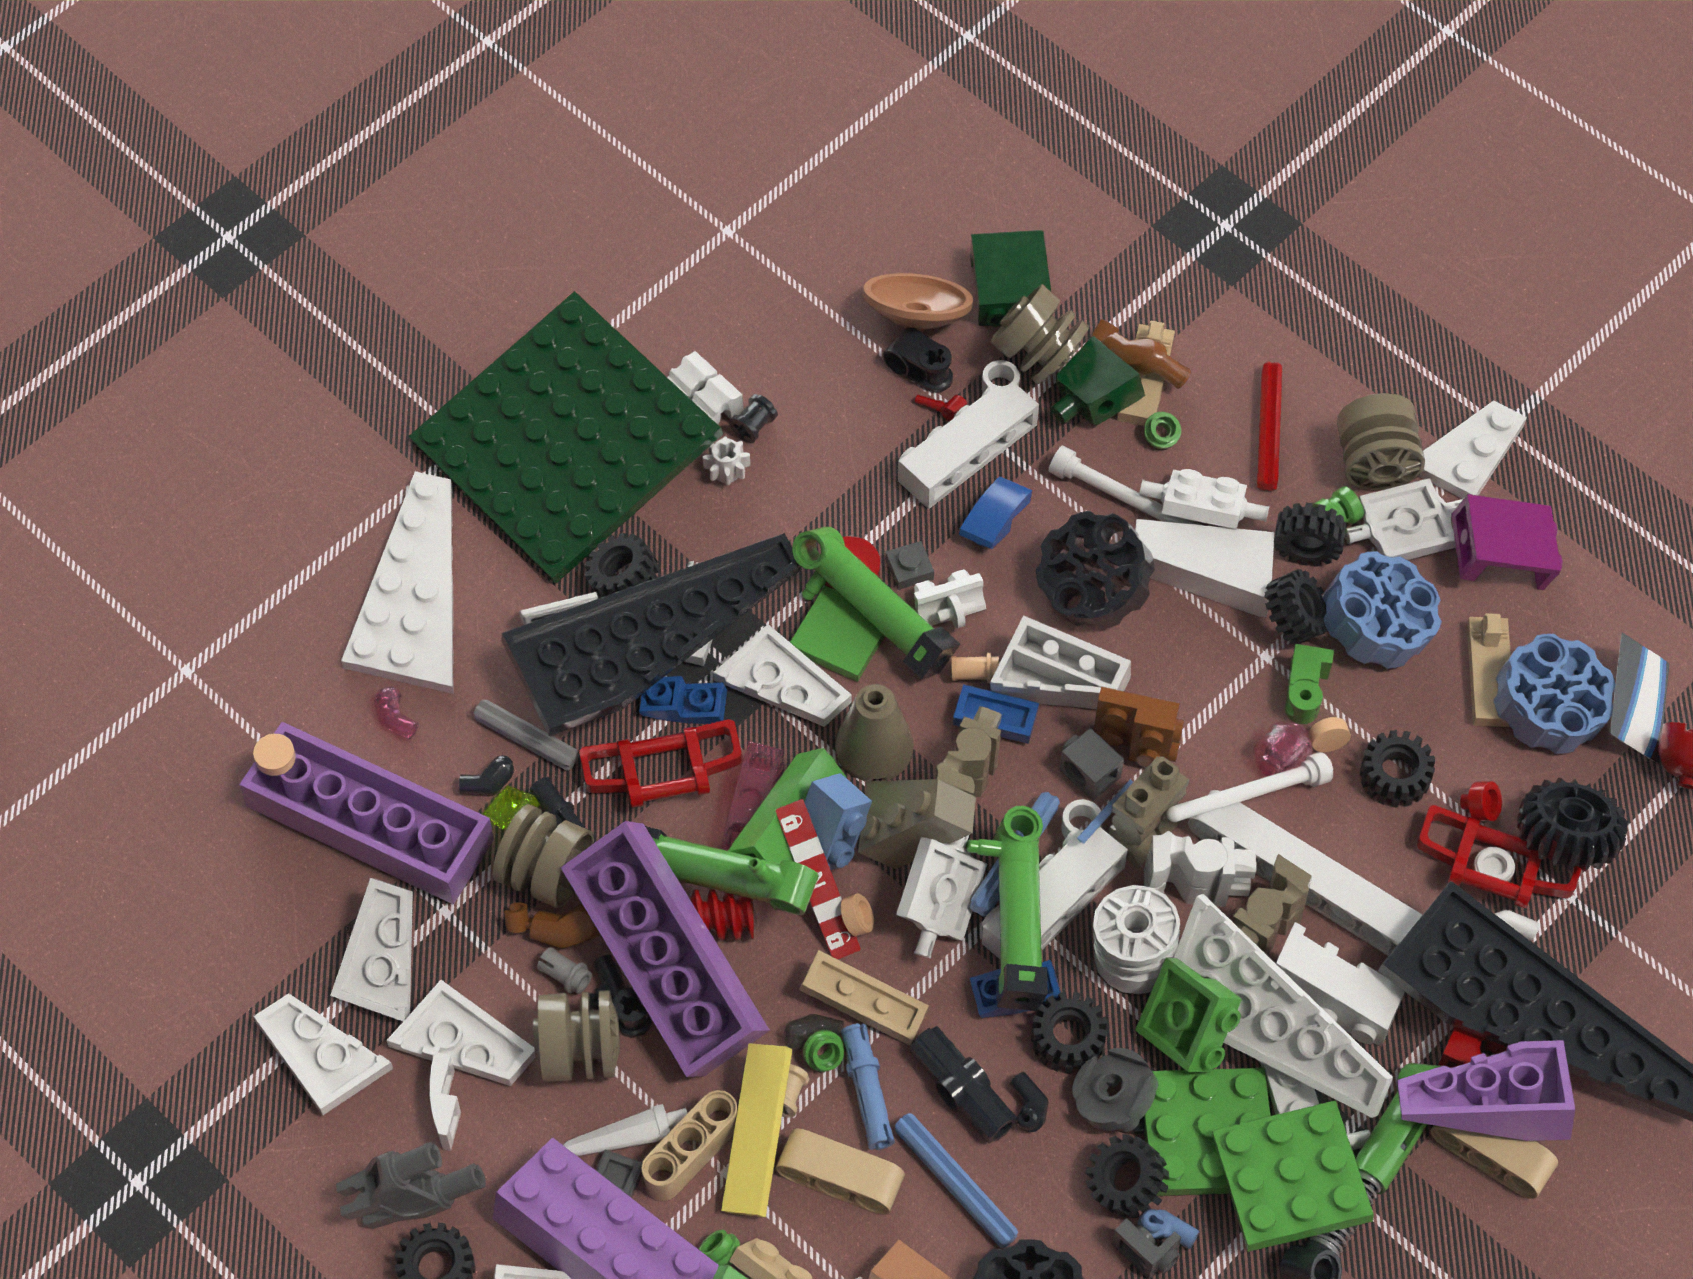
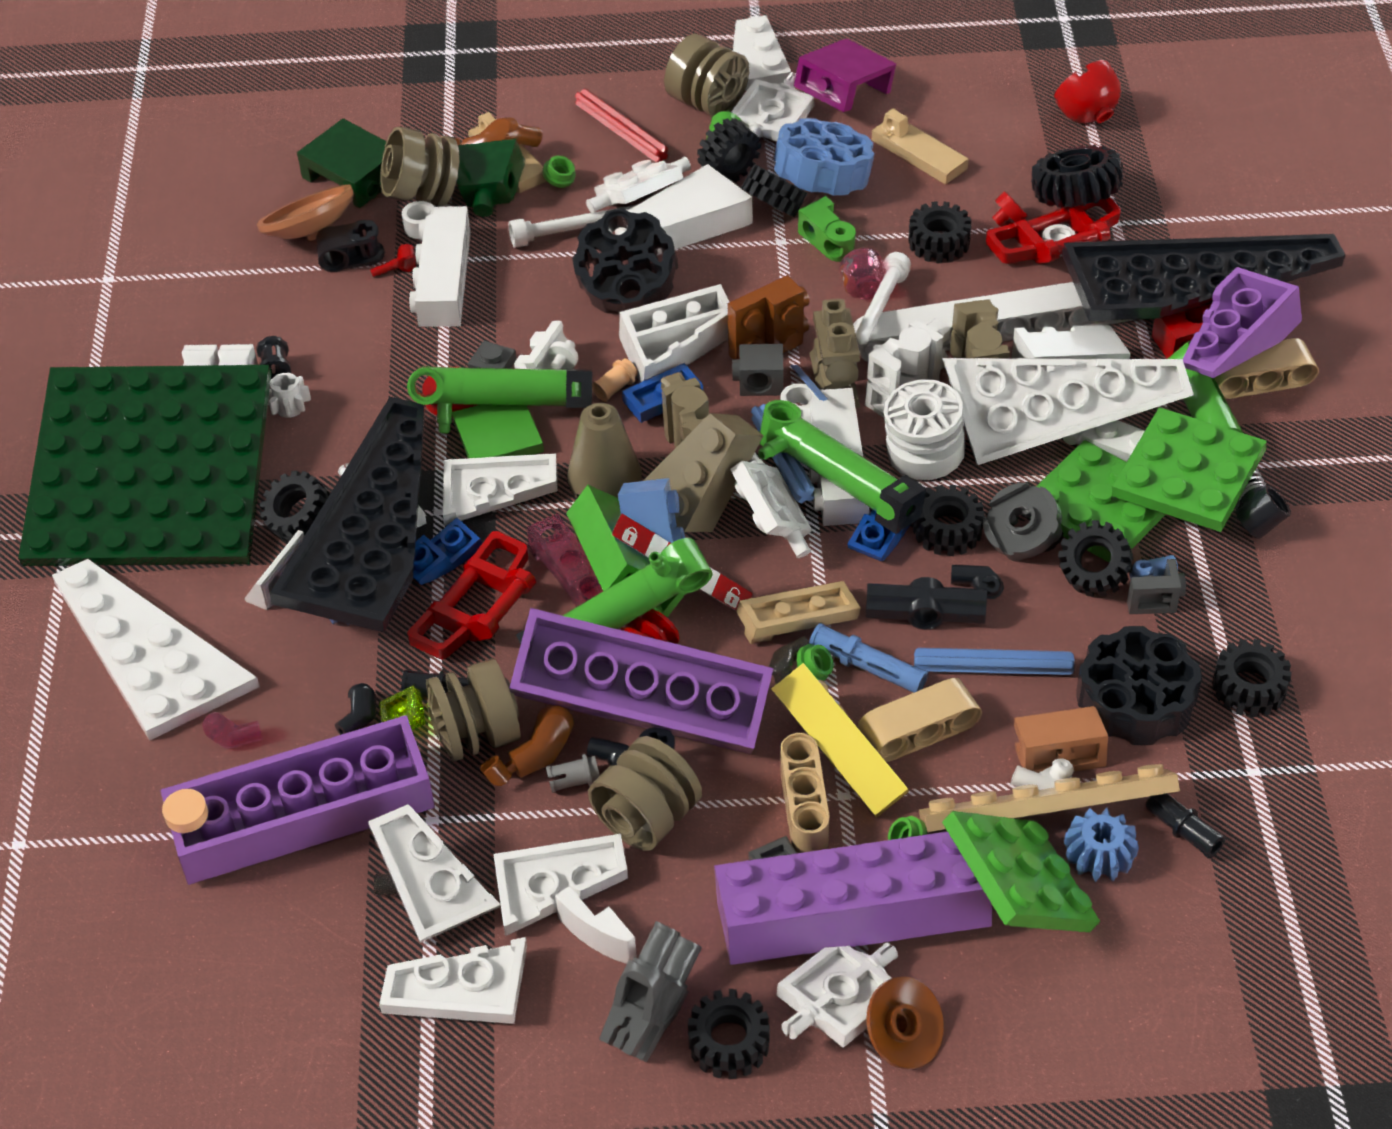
camera: 45 degrees left, 10 degrees down
light grey axle [474,700,579,770] -> none
white bar [563,1104,687,1156] -> none
light nougat tile [841,893,874,937] -> none
blue slope [959,476,1032,549] -> none
bright green plate [1135,957,1242,1073] -> none
light nougat tile [1309,717,1351,752] -> none
medium blue connector [1493,634,1616,754] -> none
sticker [1610,633,1669,763] -> none

